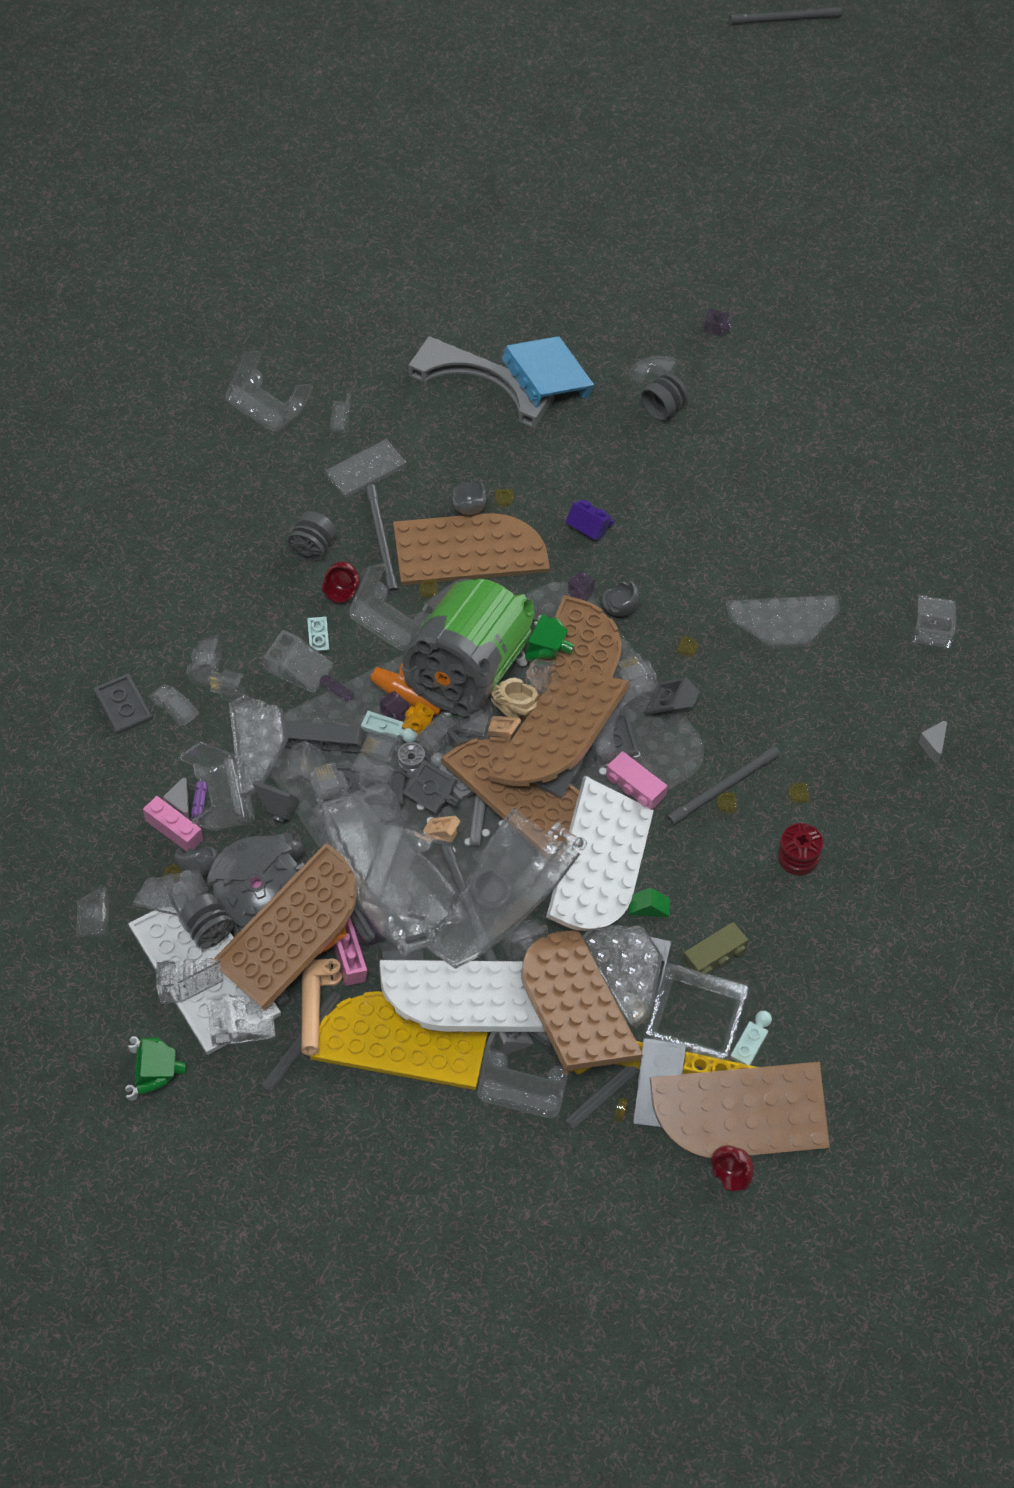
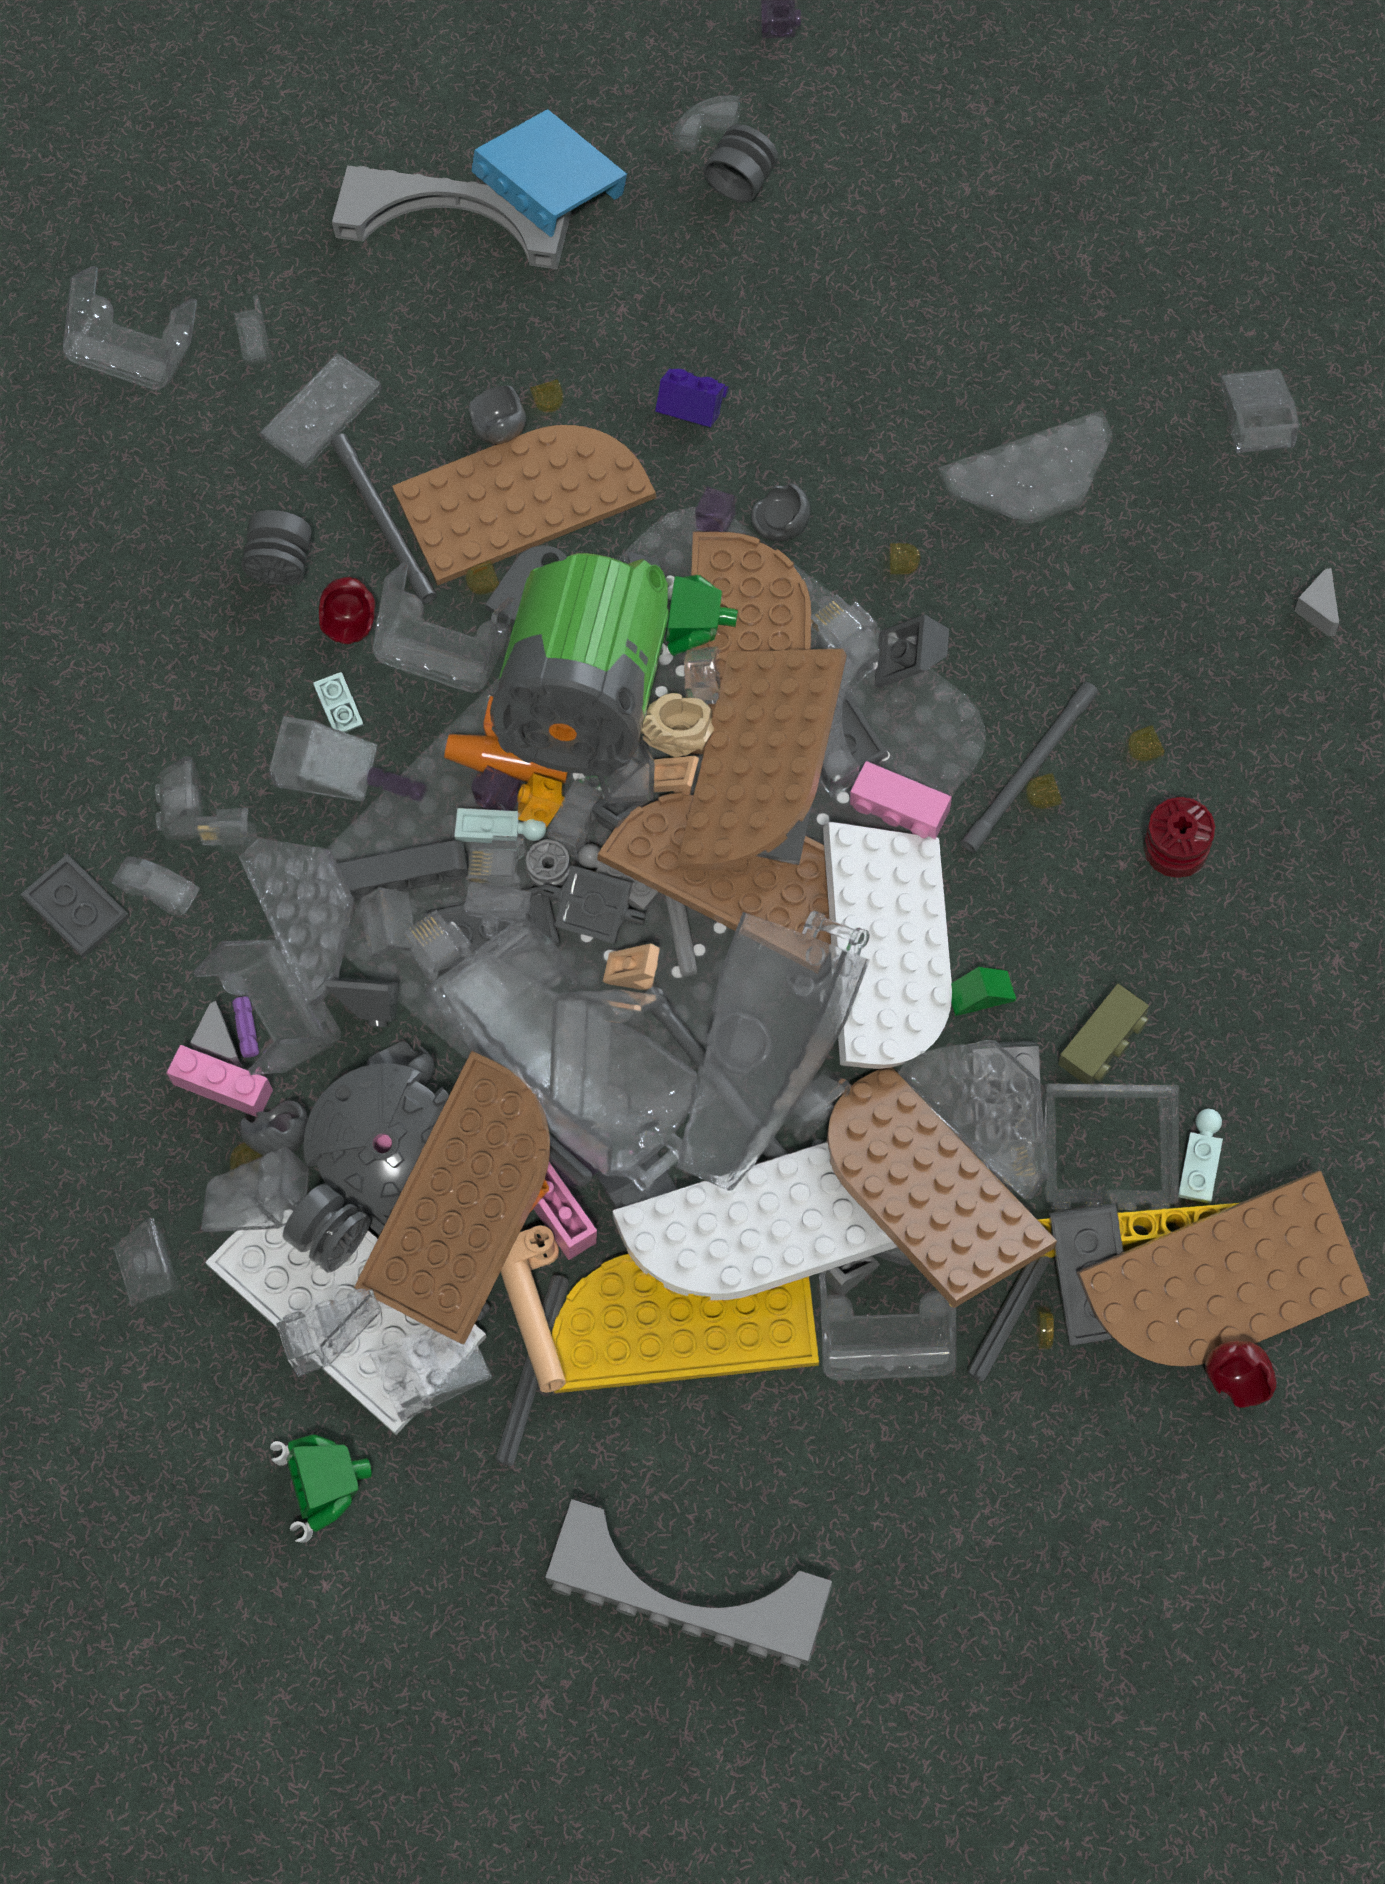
camera: 10 degrees left, 10 degrees up
none -> light grey arch [545,1499,832,1669]

